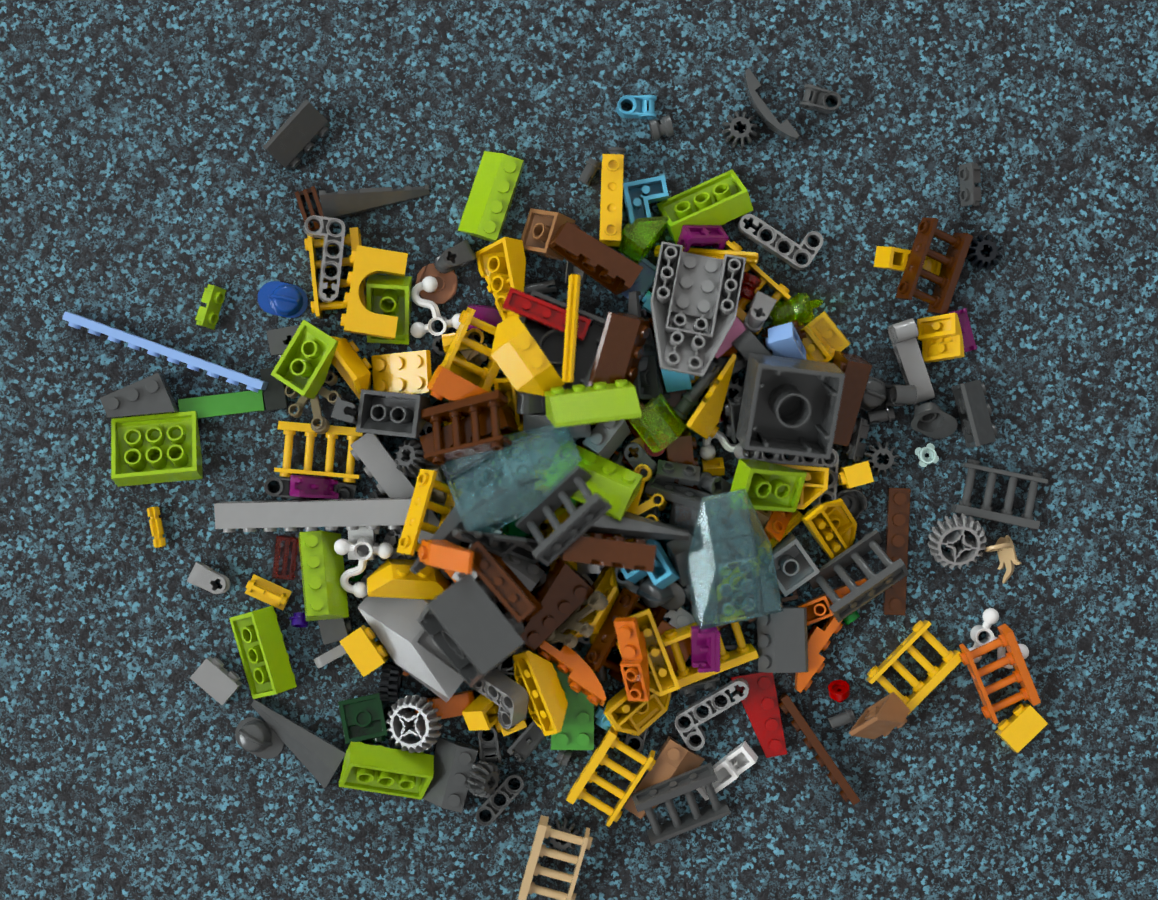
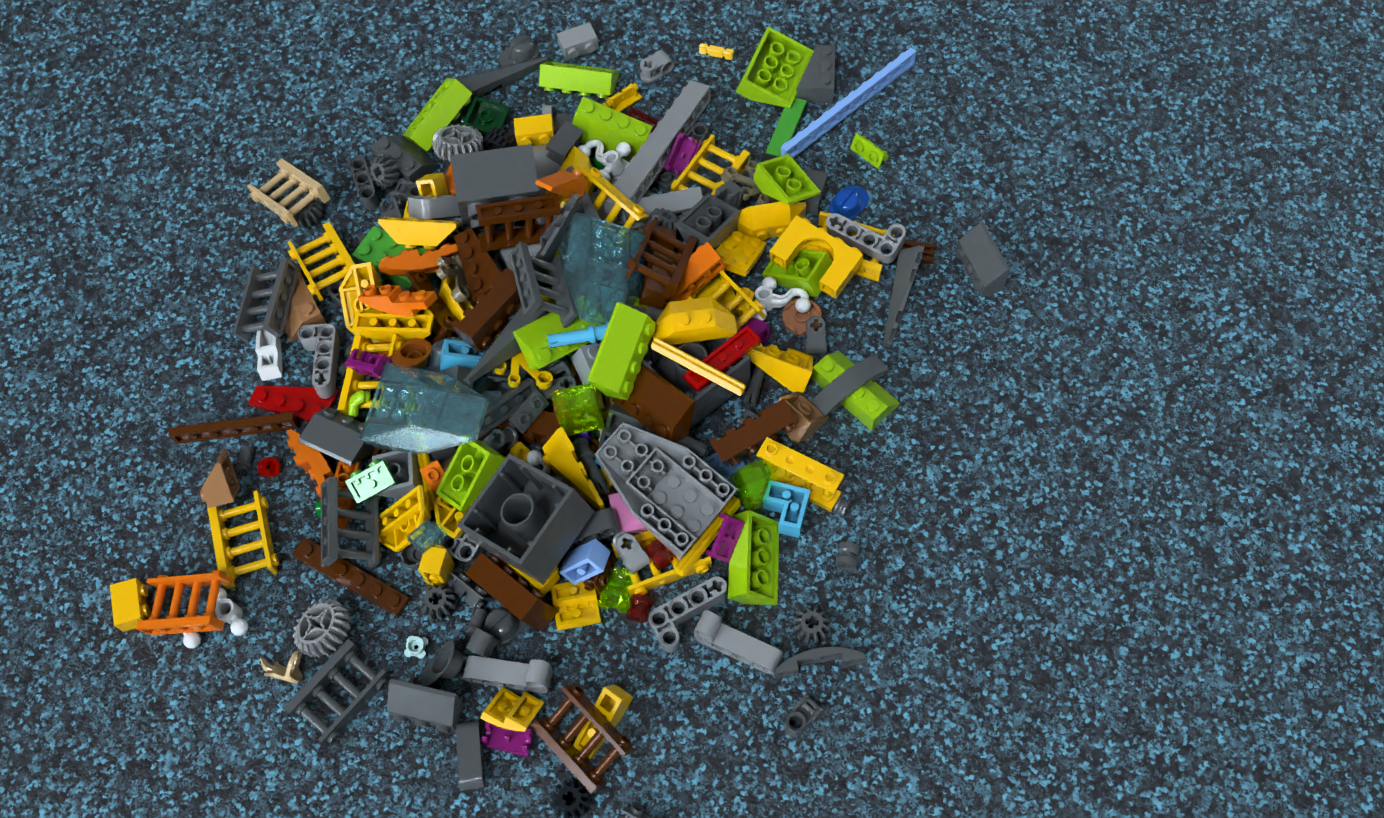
camera: 125 degrees right, 25 degrees down
medium azure piece [616,95,657,120] -> none
none -> bracket [345,459,397,504]
none -> lime arm [348,390,371,416]
none -> dark orange piece [391,338,432,372]
none -> clear light blue bracket [408,520,443,553]
none -> dark grey beam [456,720,486,791]
none -> dark grey hinge [546,121,584,166]
none -> medium azure pin [547,322,609,348]
none -> clear red wheel [626,594,653,623]
none -> light grey beam [694,610,783,675]
none -> dark grey slope [811,355,889,417]

